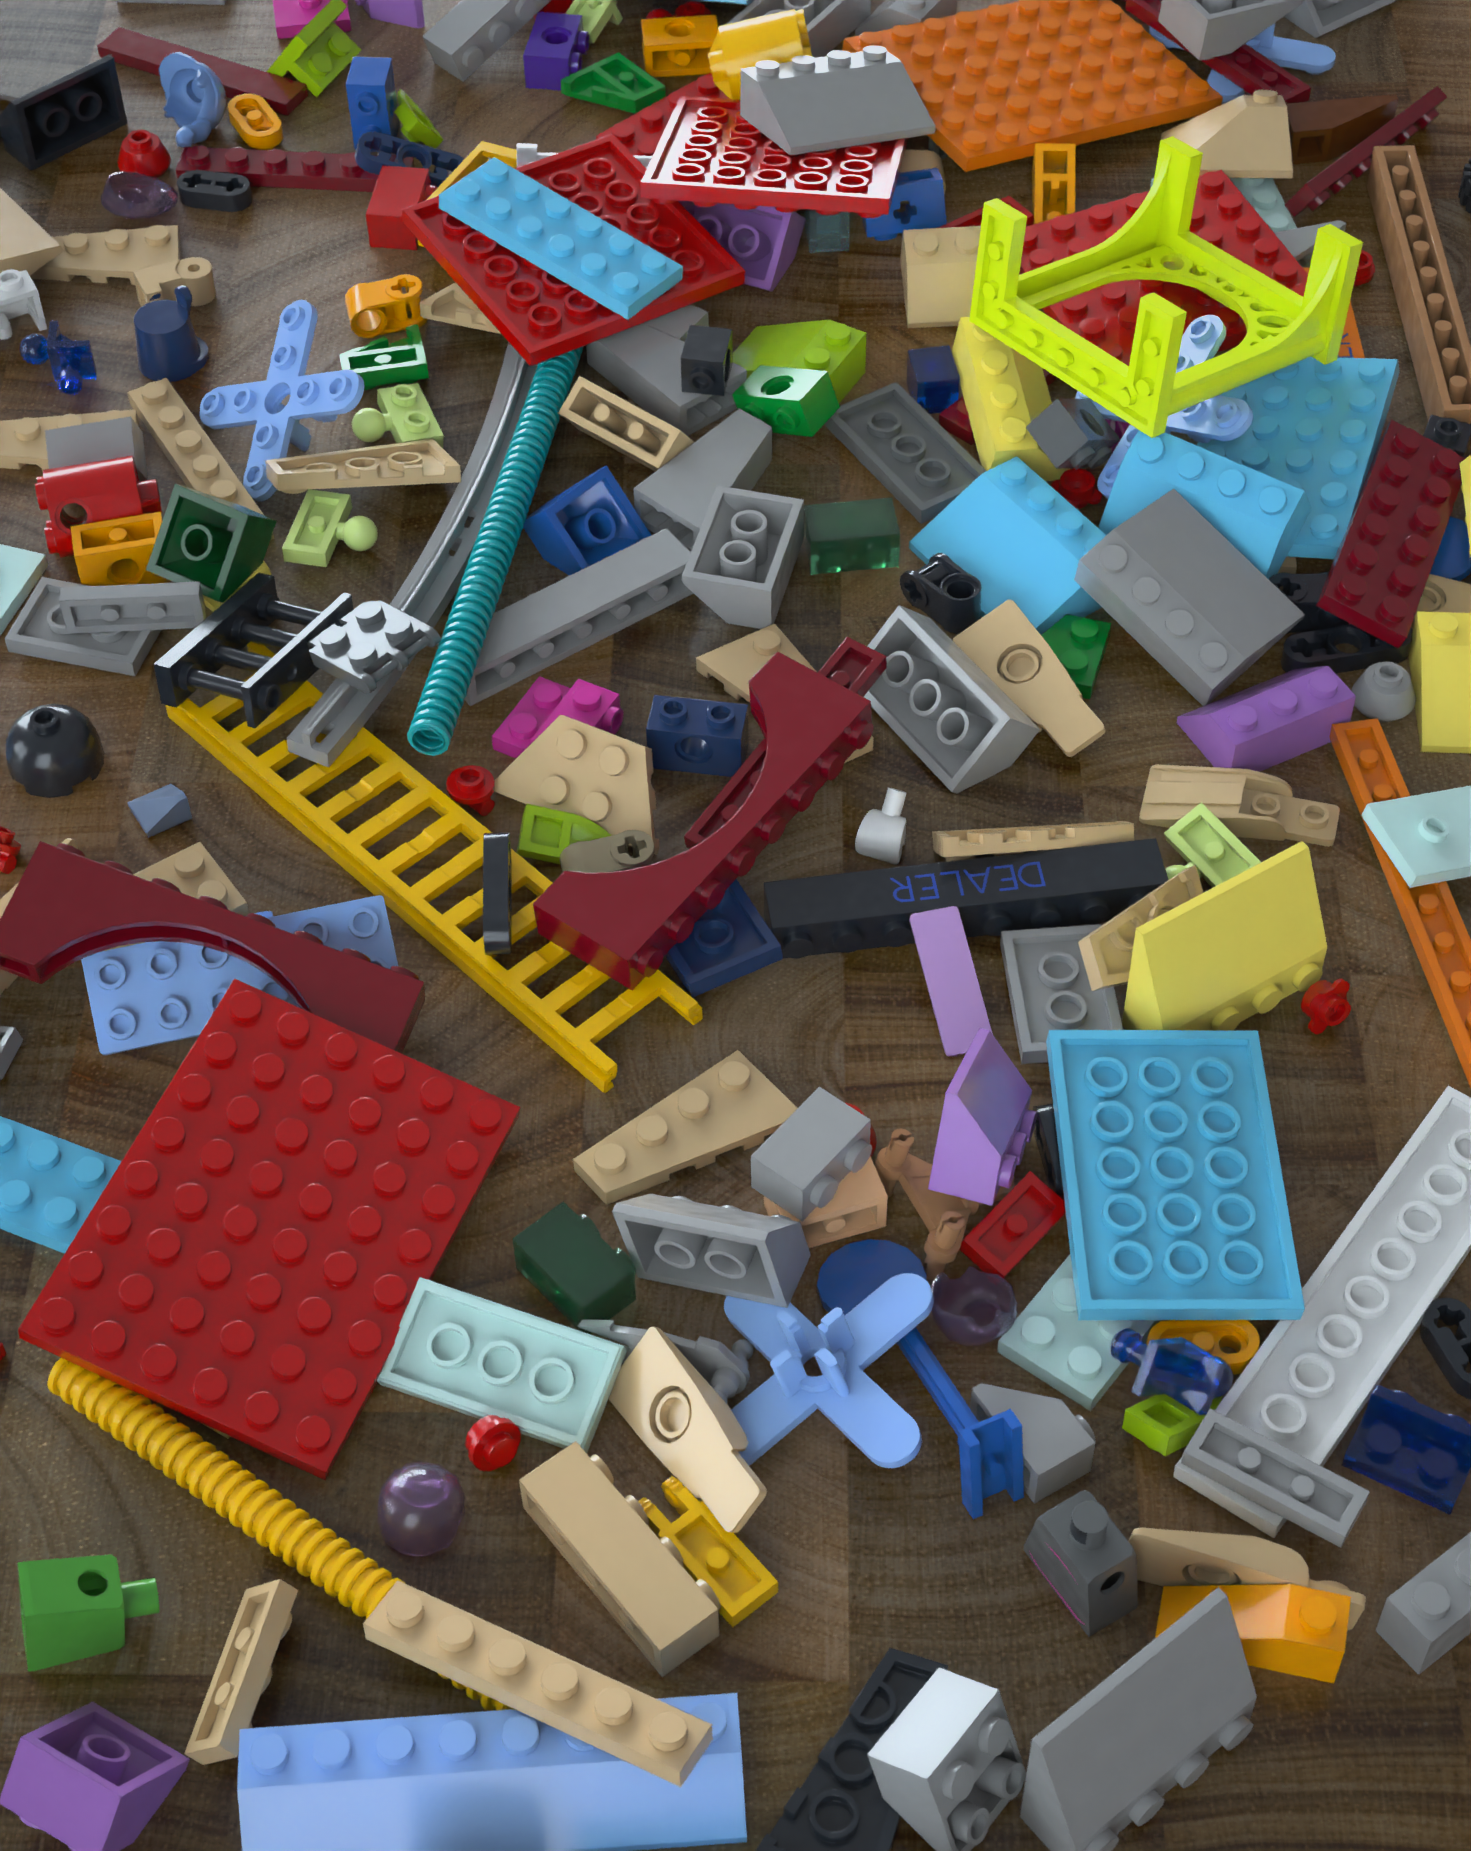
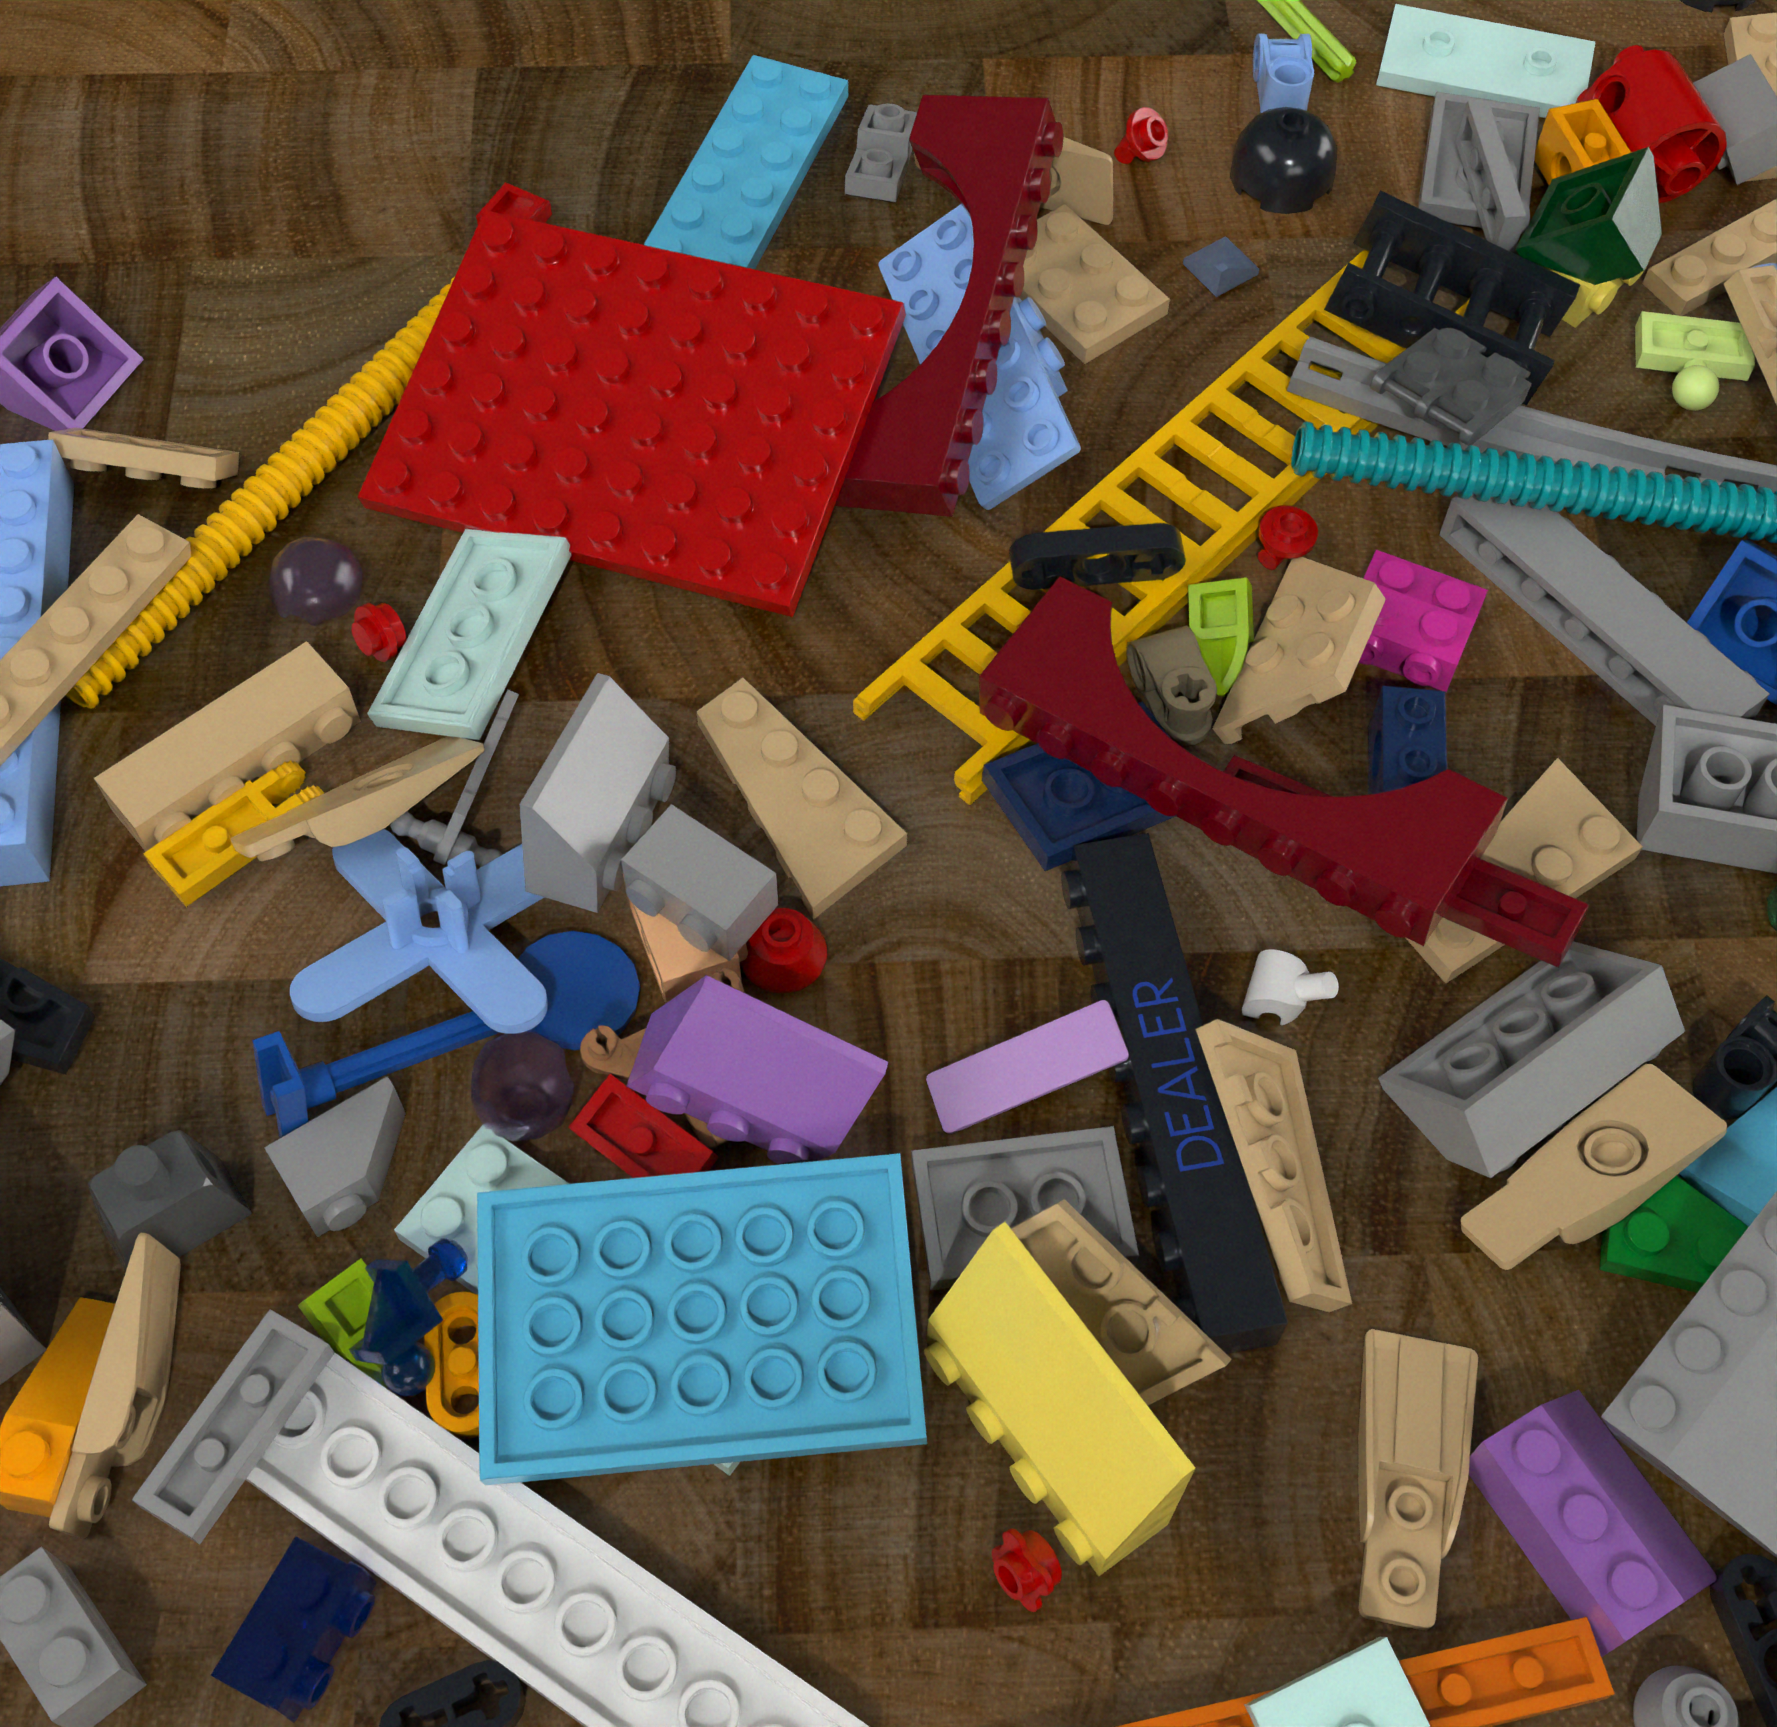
camera: 85 degrees right, 10 degrees up
bright green torso [18,1555,159,1672] -> none
clear green brick [512,1202,636,1334] -> none
yellowish green plate [1164,802,1261,888] -> none

